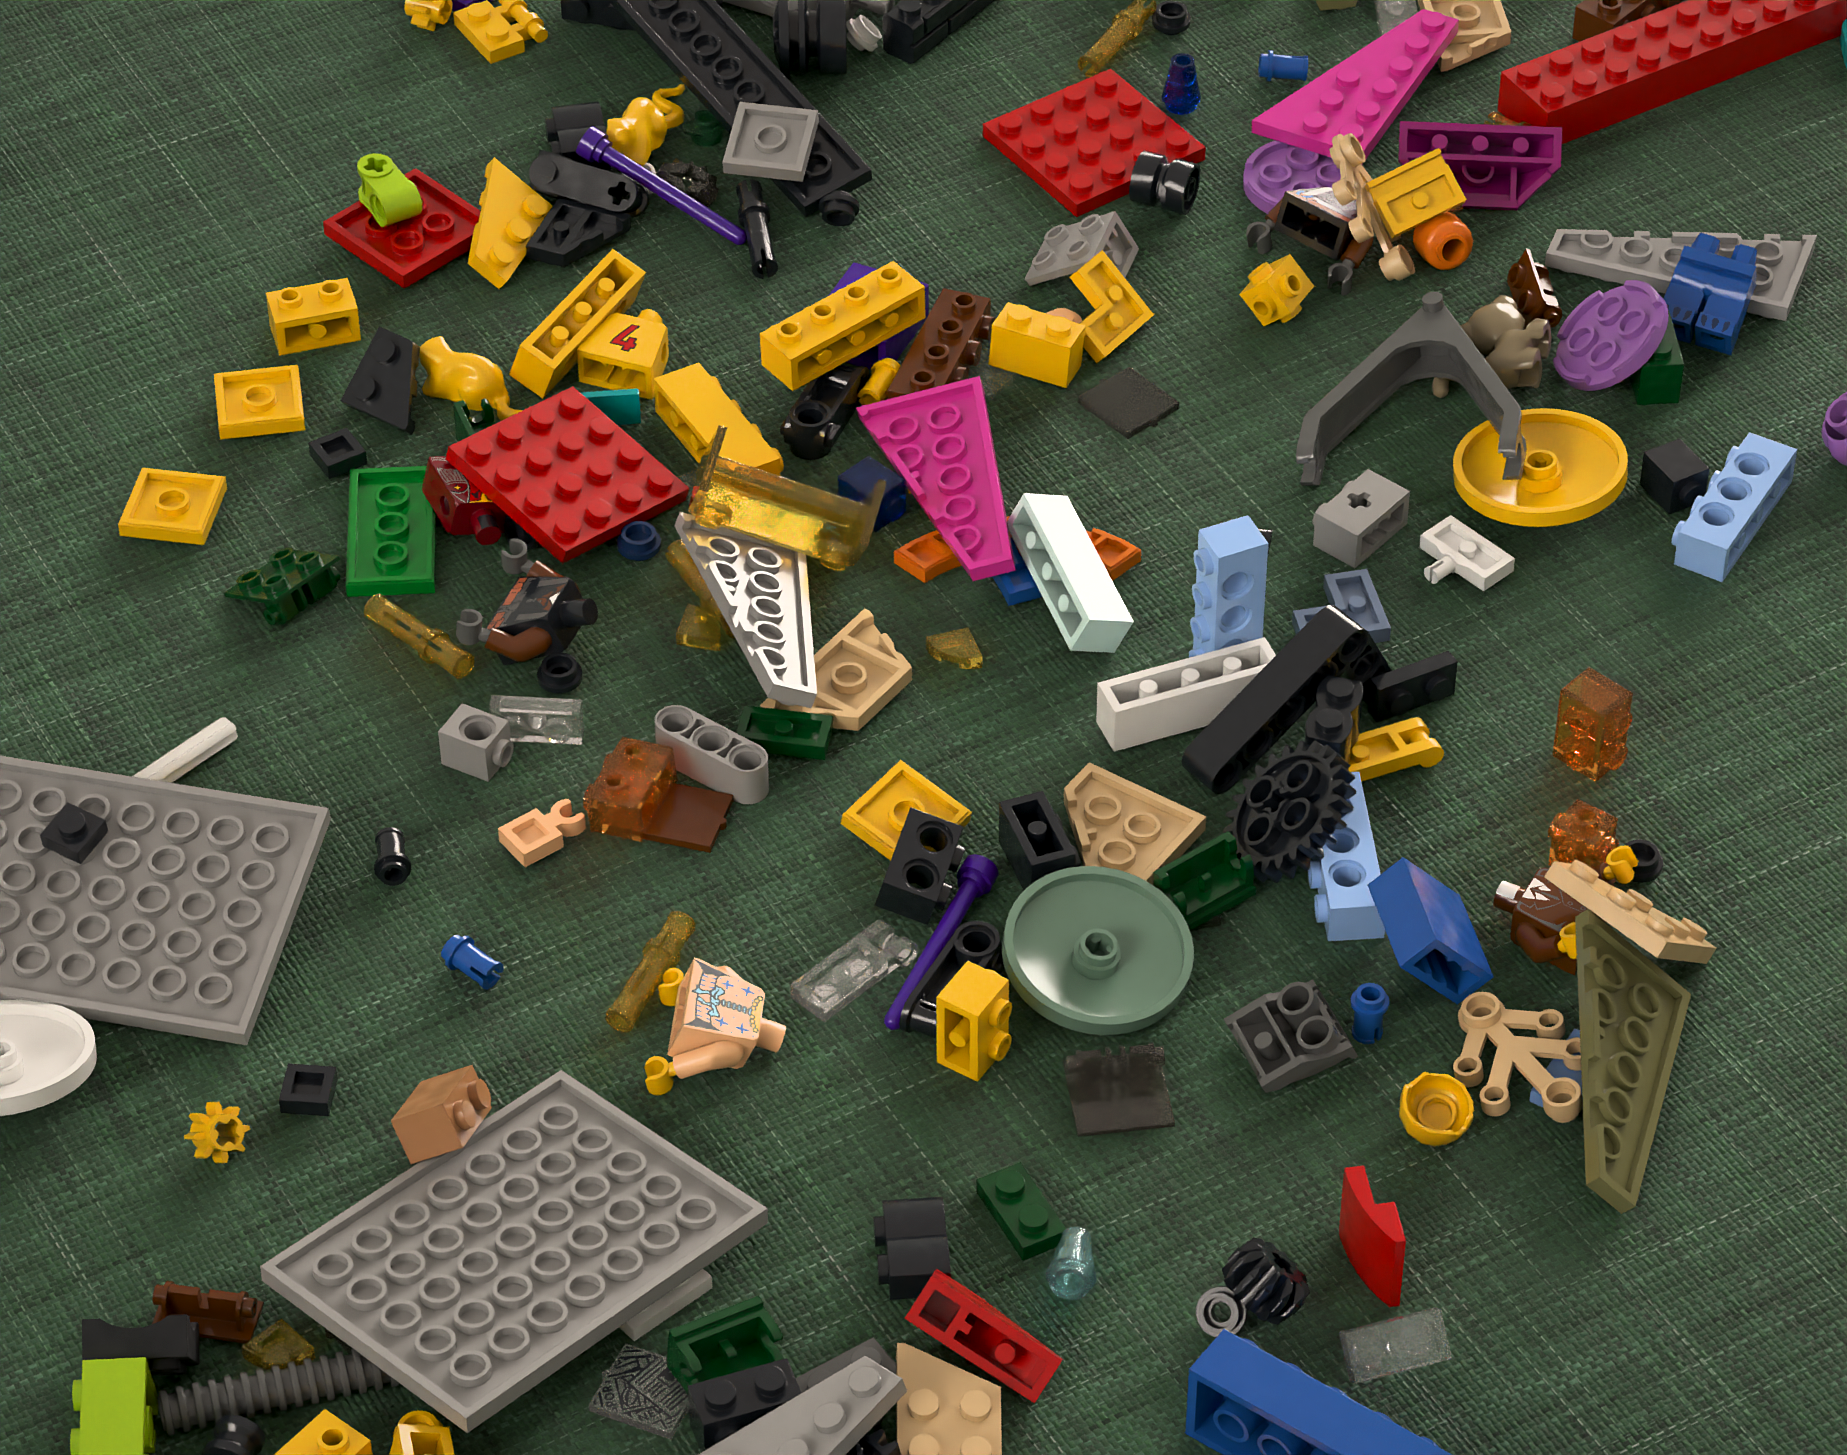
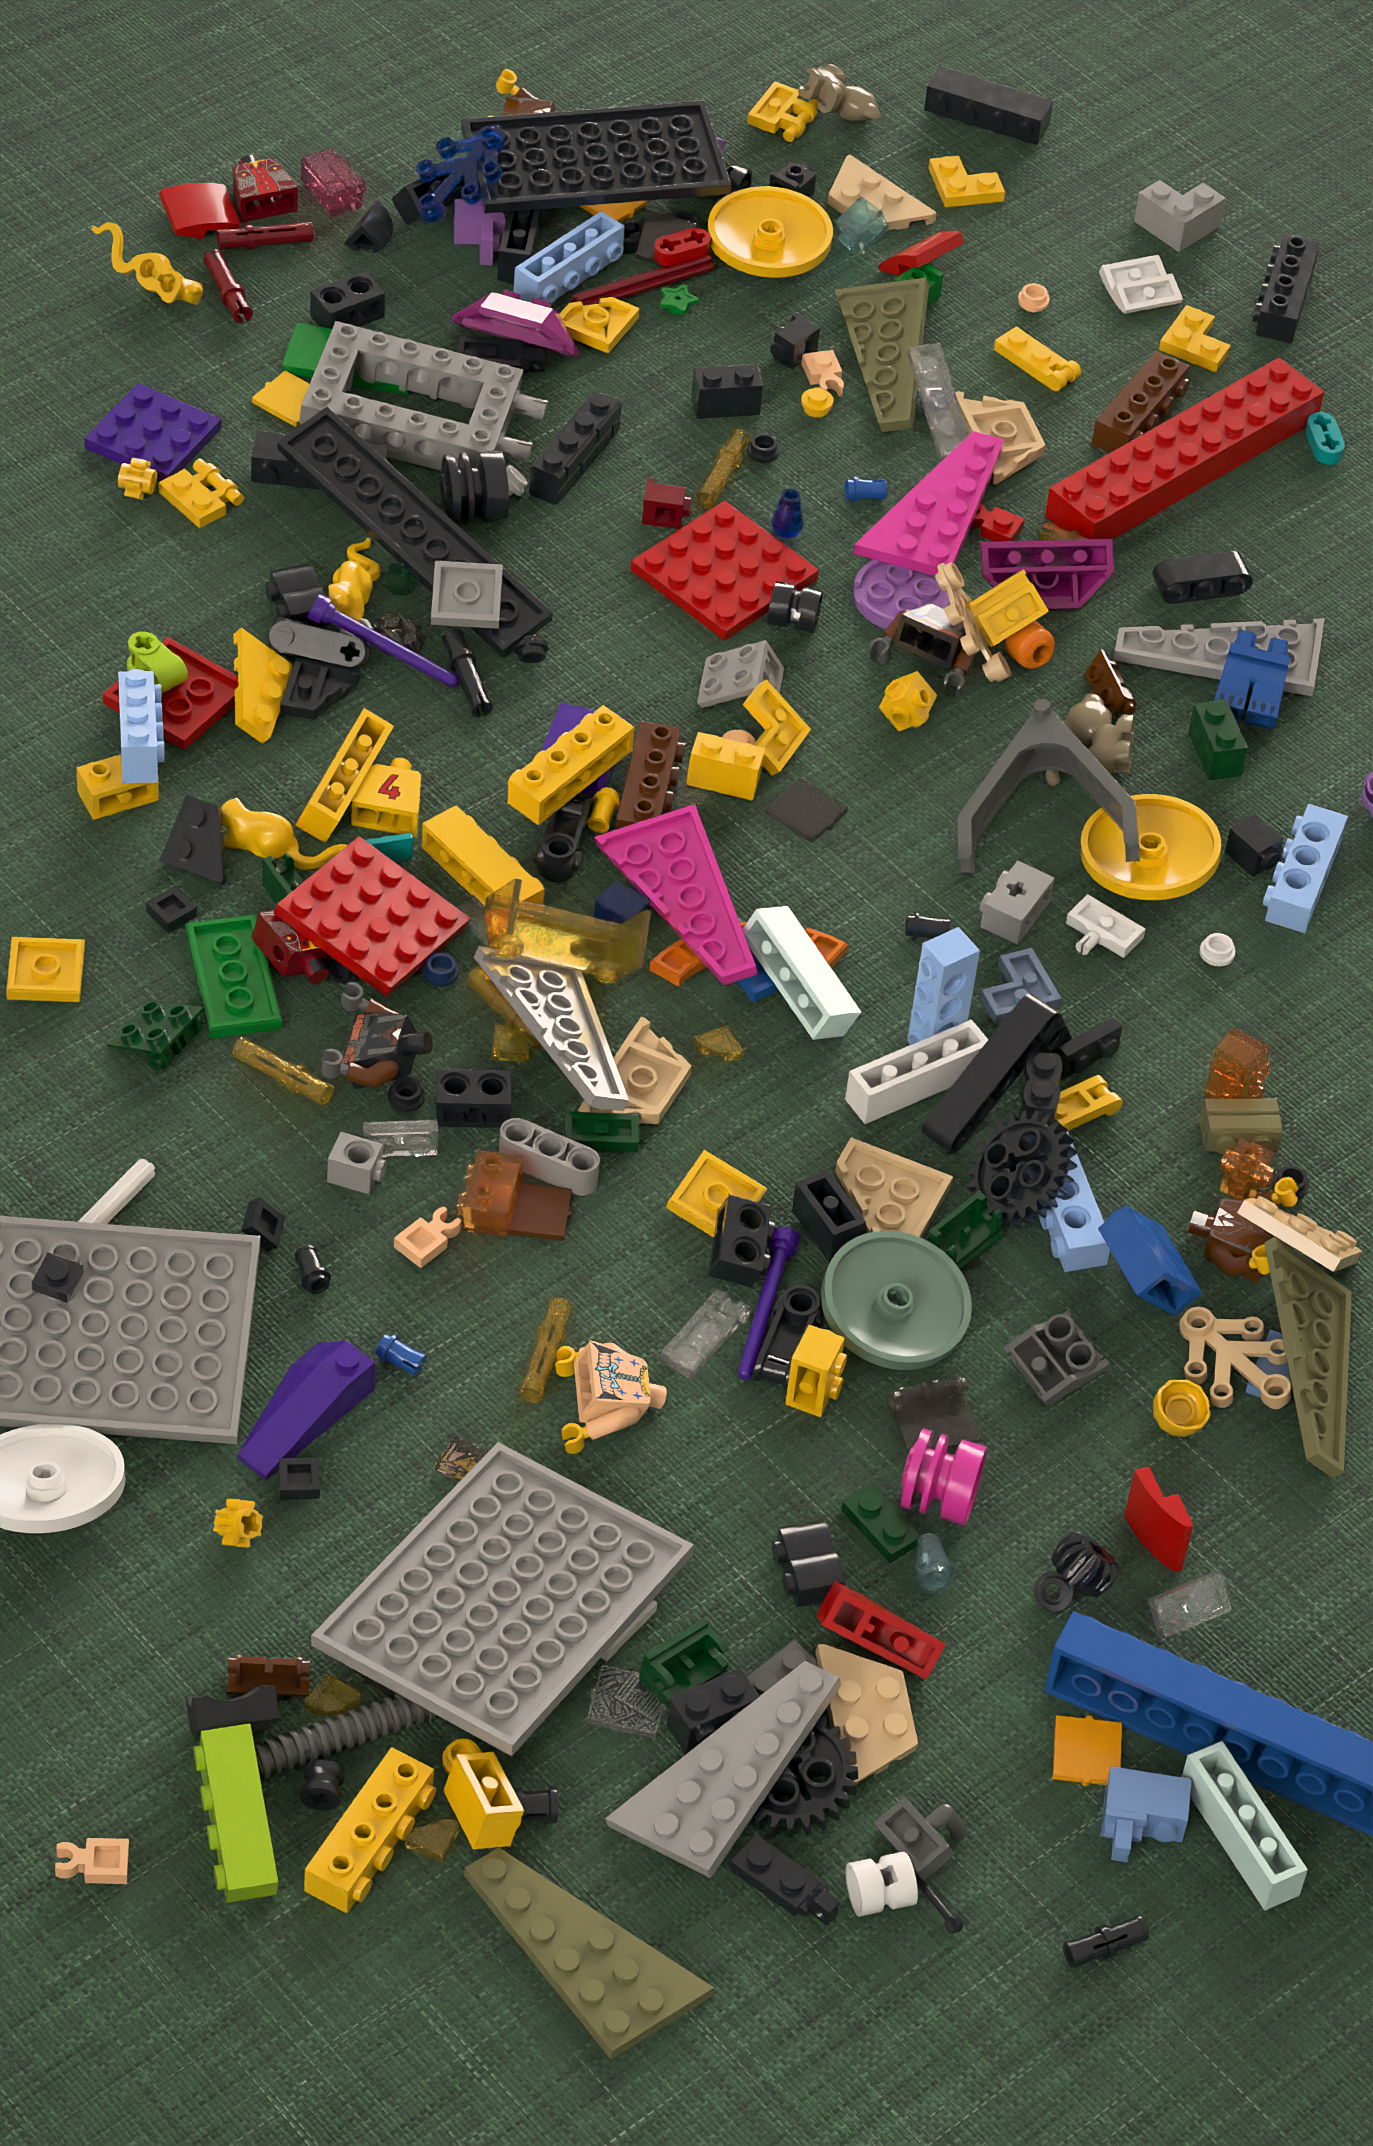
camera: 15 degrees left, 5 degrees up
yellow plate [214,365,305,440] -> none
medium nougat brick [391,1065,492,1164] -> none
blue pin [1351,983,1389,1044] -> none
medium lavender tile [1553,280,1669,391] -> none
none -> light blue brick [118,669,164,783]
none -> dark purple wedge [238,1341,375,1480]
none -> black plate [241,1197,285,1252]
none -> clear smoke tile [435,1435,488,1482]
none -> black brick [436,1069,511,1128]
none -> dark red brick [642,478,692,529]
none -> dark pink wheel [901,1428,987,1526]
none -> red plate [970,504,1025,542]
none -> black beam [1152,551,1253,604]
none -> olive brick [1199,1098,1282,1155]
none -> white plate [1200,933,1235,966]

